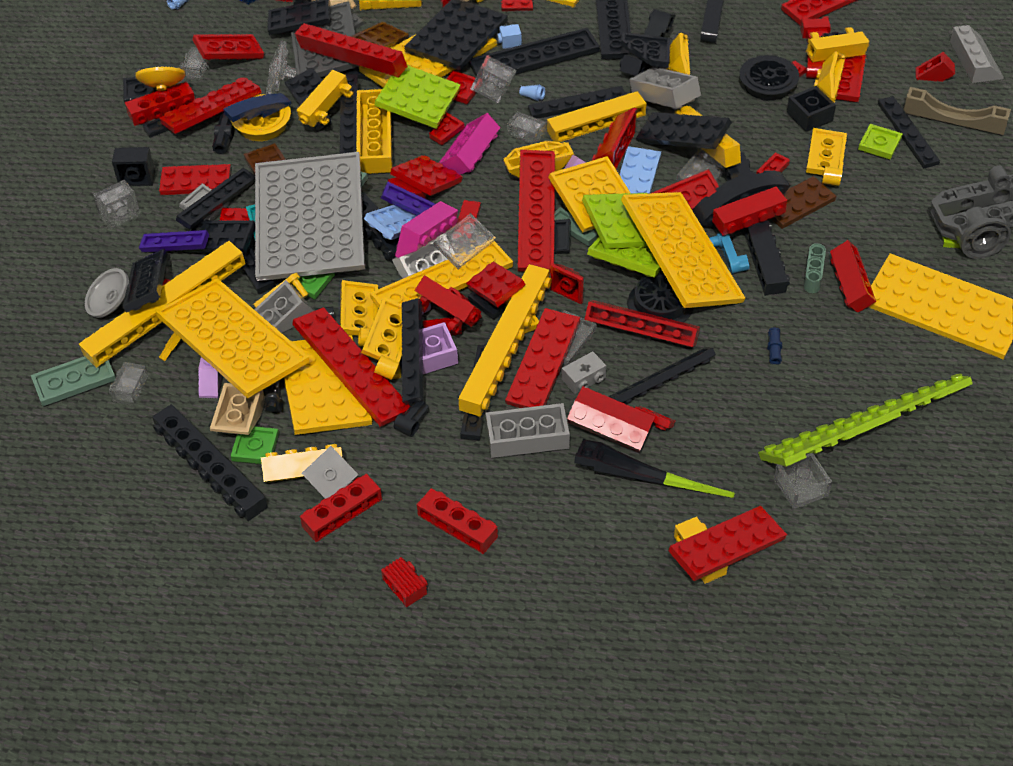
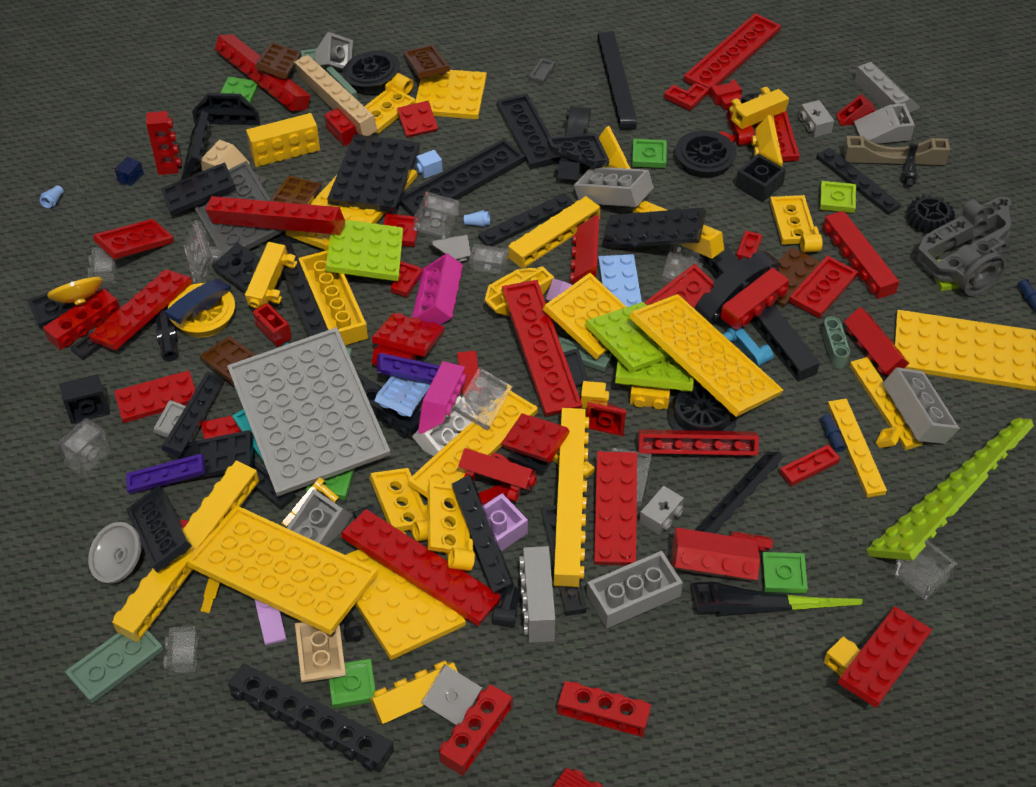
camera: 20 degrees left, 0 degrees up
none -> red brick [253,303,292,346]
none -> light grey slope [428,235,471,262]
none -> light grey brick [519,546,555,643]
none -> yellow brick [581,381,609,408]
none -> yellow brick [630,385,670,410]
none -> bright green plate [632,139,667,168]
none -> red plate [664,83,709,111]
none -> bright green plate [762,552,808,593]
none -> red plate [779,444,840,486]
none -> red plate [789,255,858,318]
none -> light grey brick [799,100,834,137]
none -> red brick [823,211,899,299]
none -> yellow plate [827,398,887,498]
none -> yellow plate [850,357,923,450]
none -> light grey slope [854,103,915,144]
none -> yellow plate [876,426,902,448]
none -> light grey brick [883,367,960,444]
none -> black animal [901,143,918,187]
none -> black gear [907,195,955,235]

